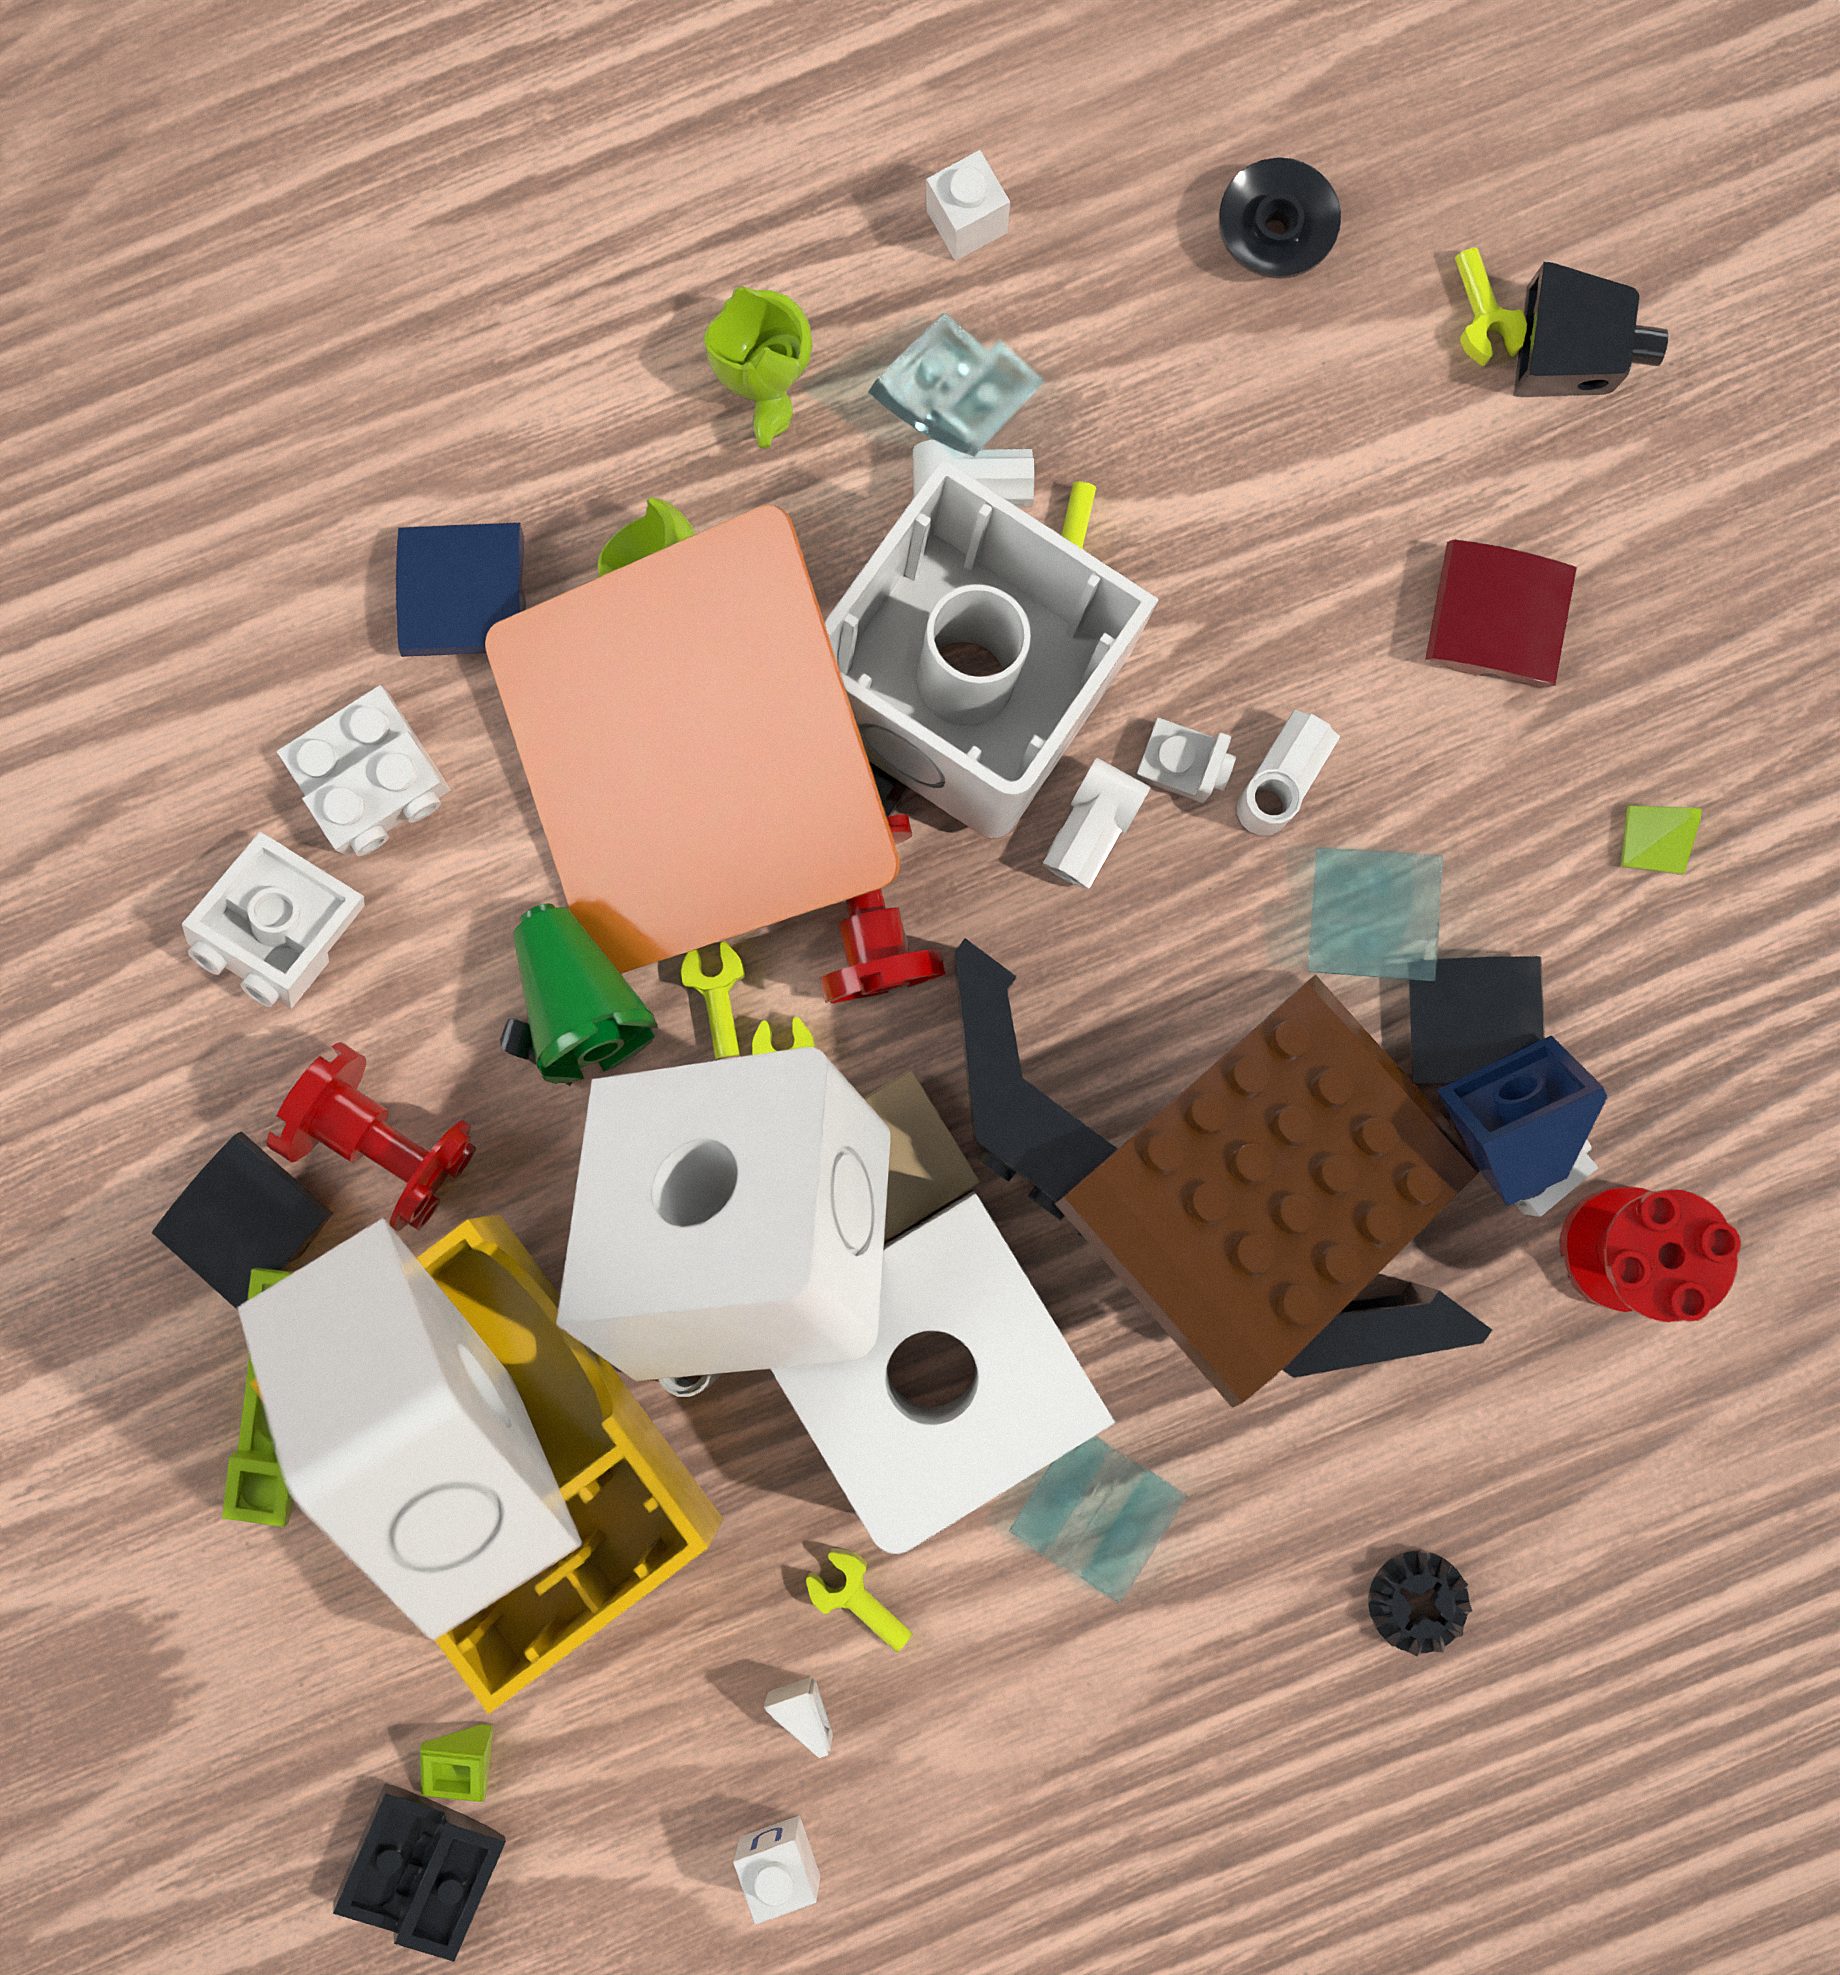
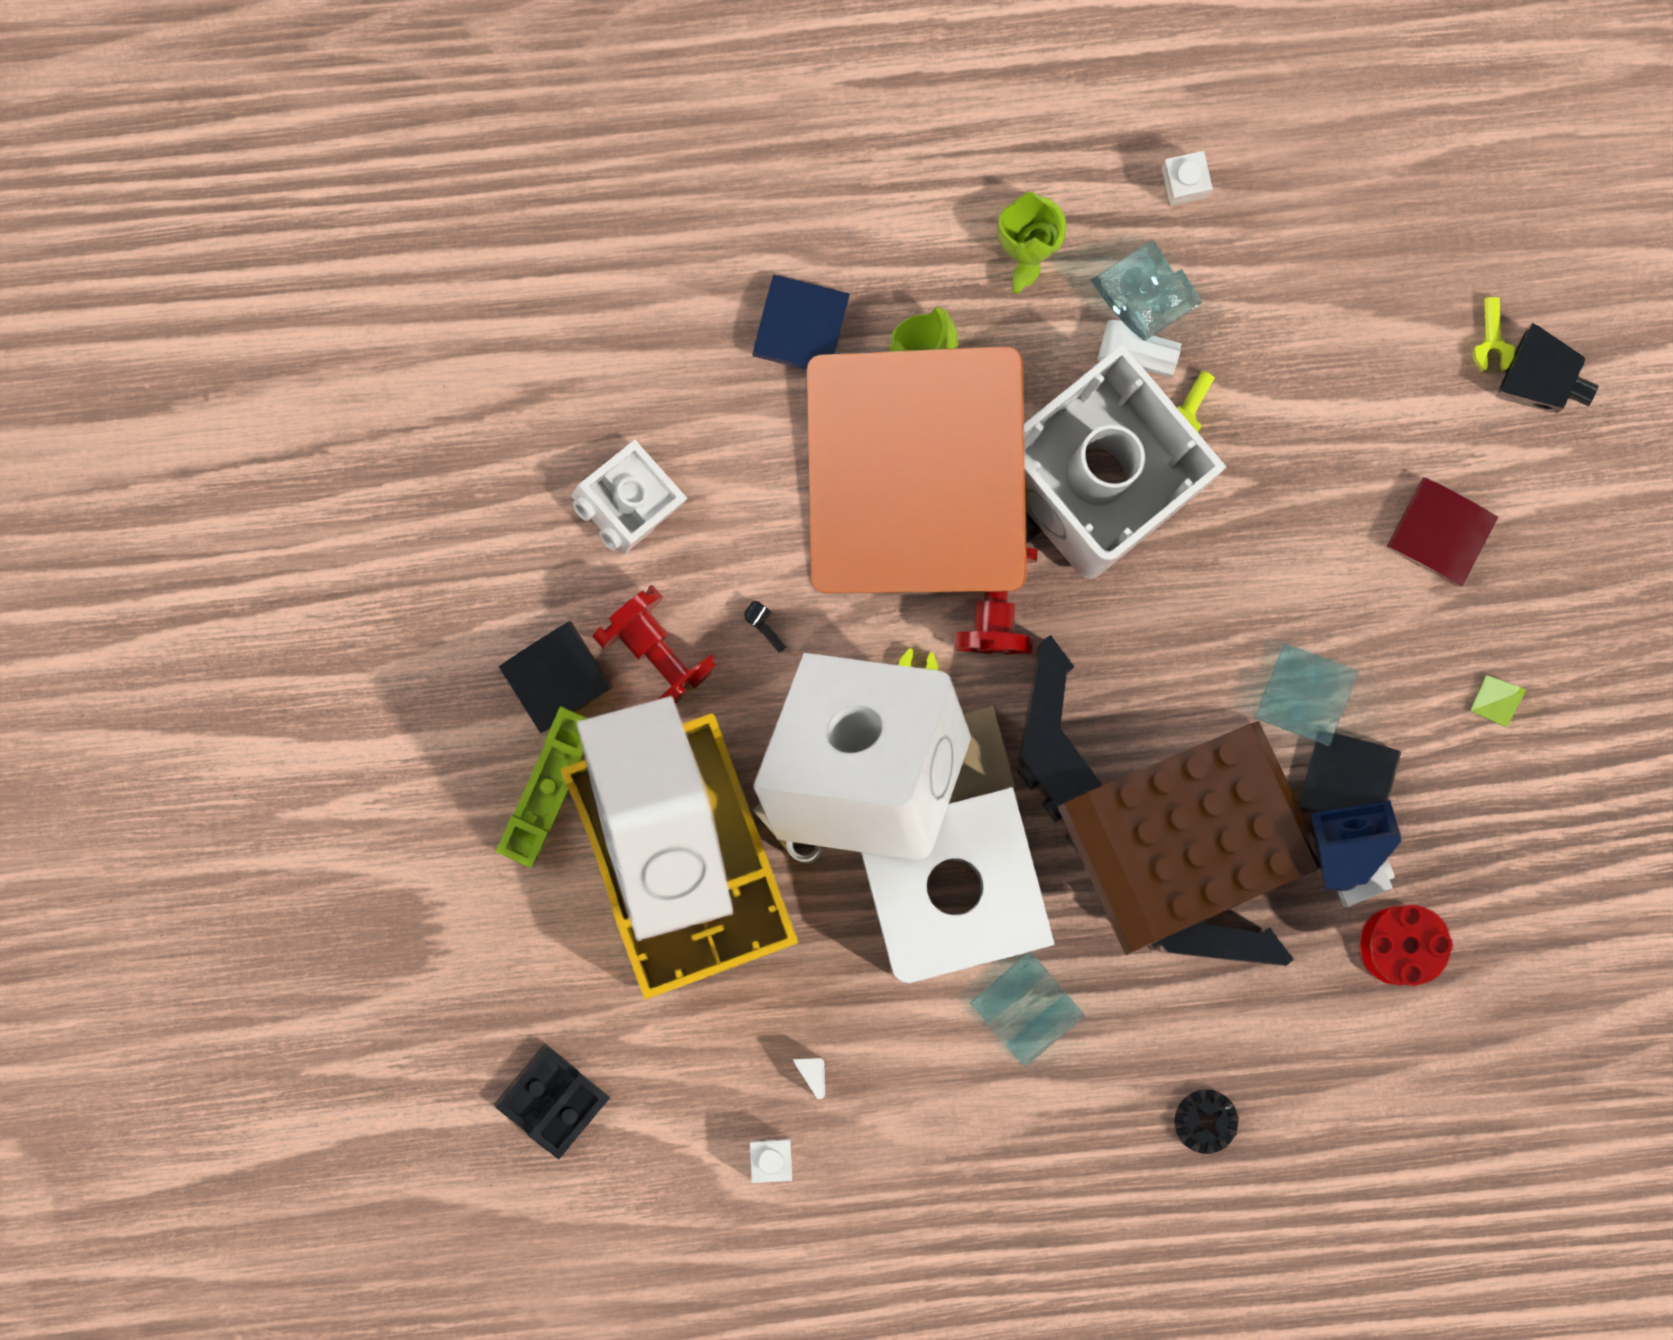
camera: 10 degrees right, 0 degrees up
white plate [277,685,451,857] -> none
lime slope [420,1724,493,1802] -> none
green cone [513,903,658,1084] -> none
neon yellow bar [681,942,746,1059] -> none
neon yellow bar [806,1547,913,1653] -> none
white piece [1042,758,1151,891] -> none
white bracket [1135,717,1236,803] -> none
black dish [1218,157,1341,279] -> none
white piece [1237,709,1340,836] -> none

